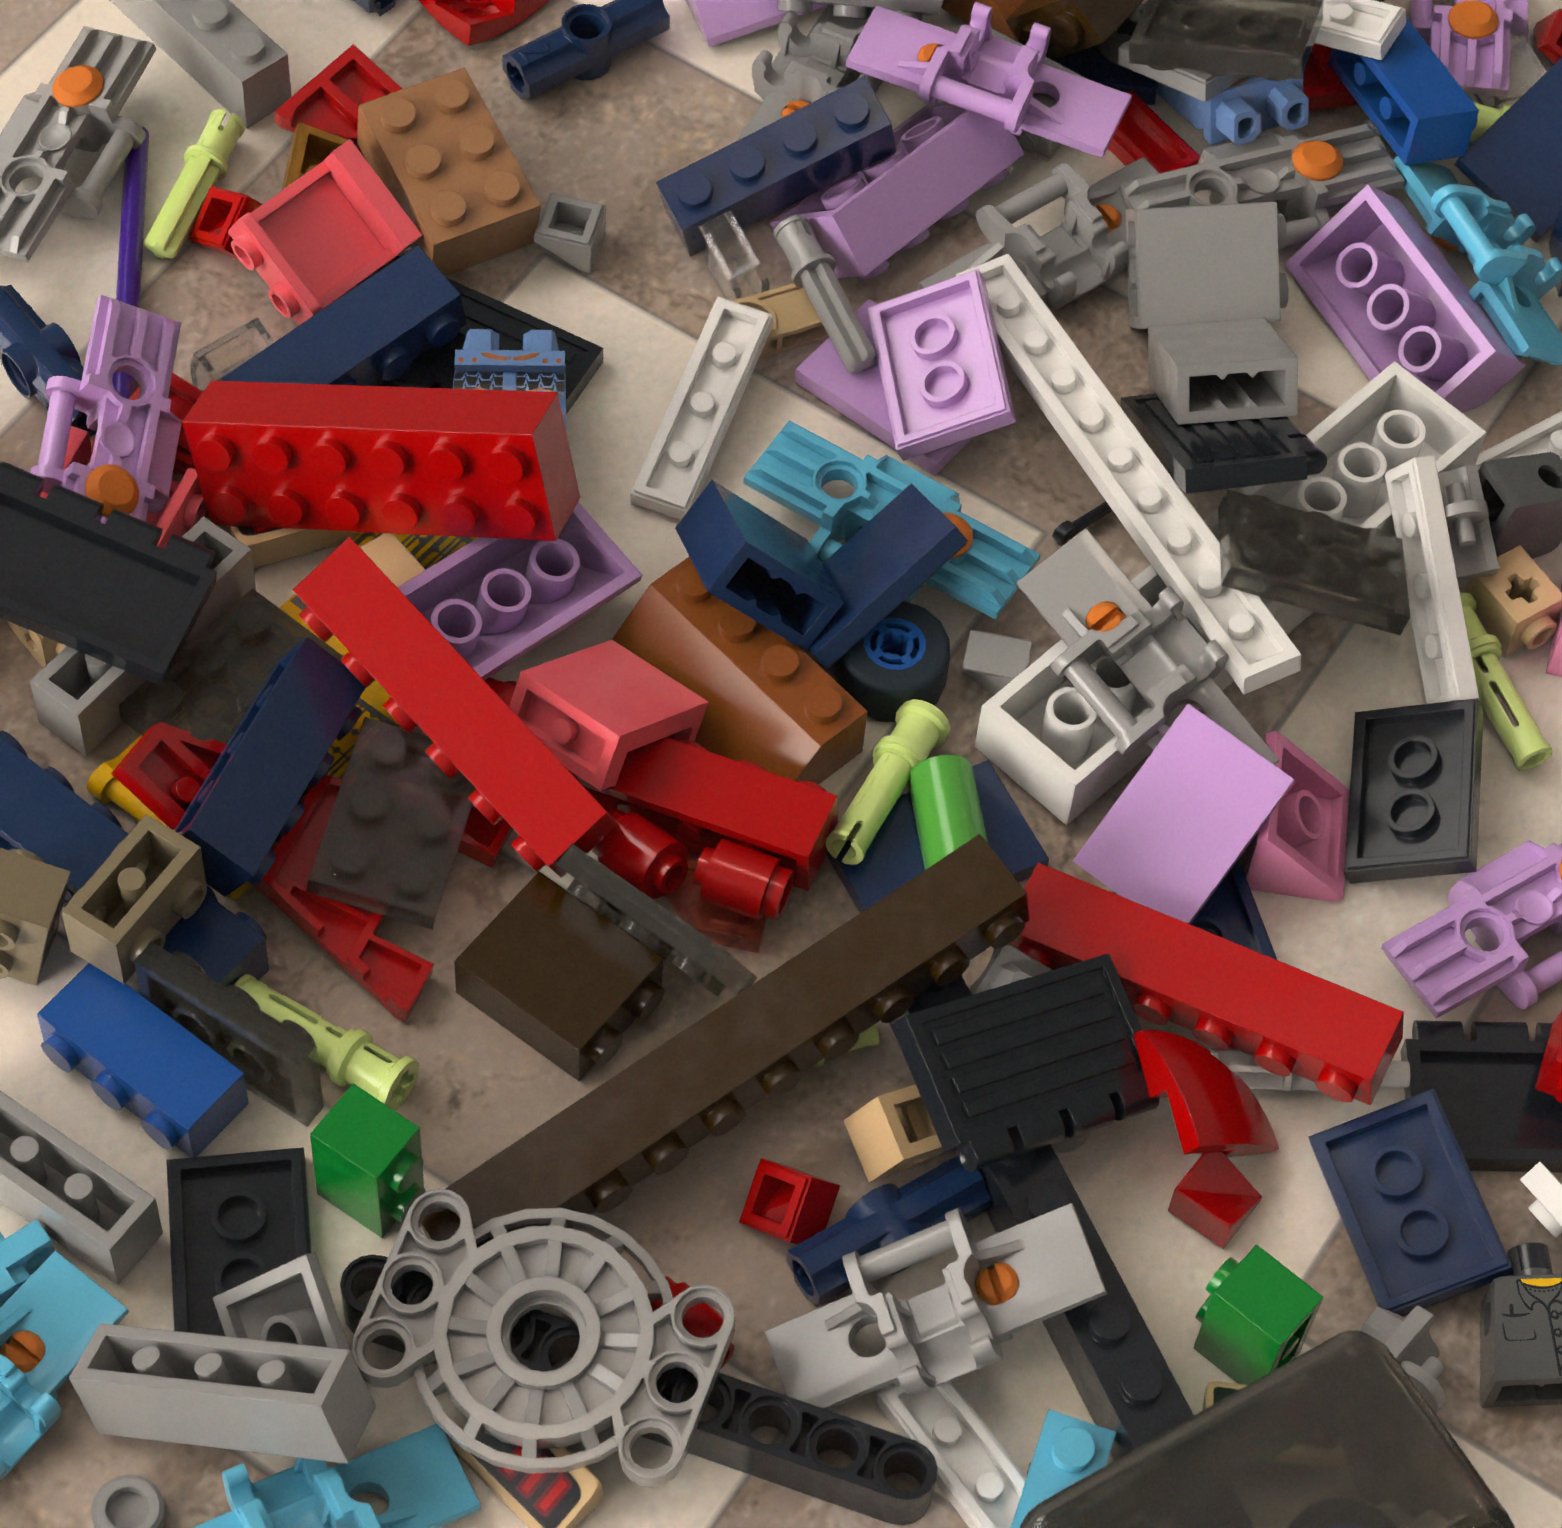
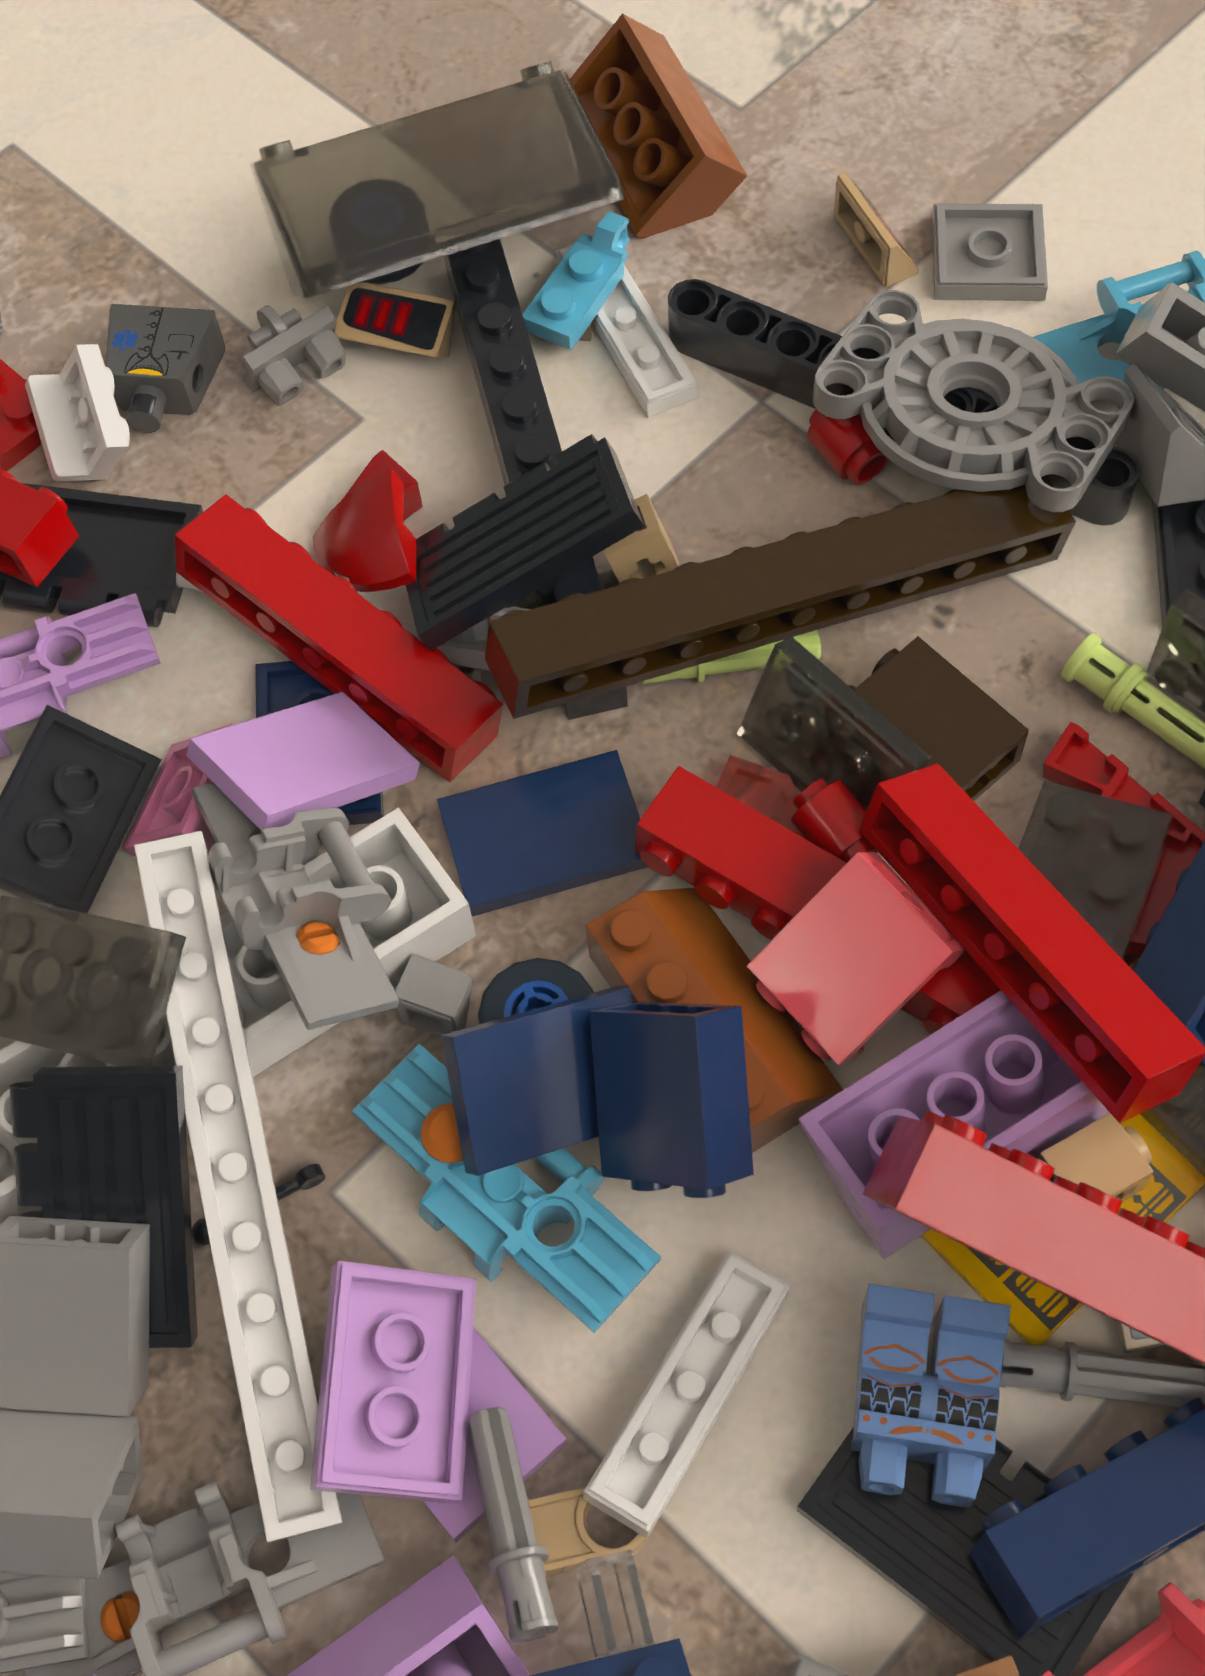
camera: 160 degrees left, 5 degrees up
green brick [310,1083,426,1238] -> none
red brick [693,839,795,921] -> none
red slope [739,1158,840,1244] -> none
light grey piece [765,1203,1107,1410] -> none
dark blue piece [787,1155,992,1306] -> none
yellowish green pin [825,699,951,865] -> none
bright green brick [908,755,988,870] -> none
green brick [1193,1244,1324,1388] -> none
dark blue tile [1308,1088,1514,1317] -> none

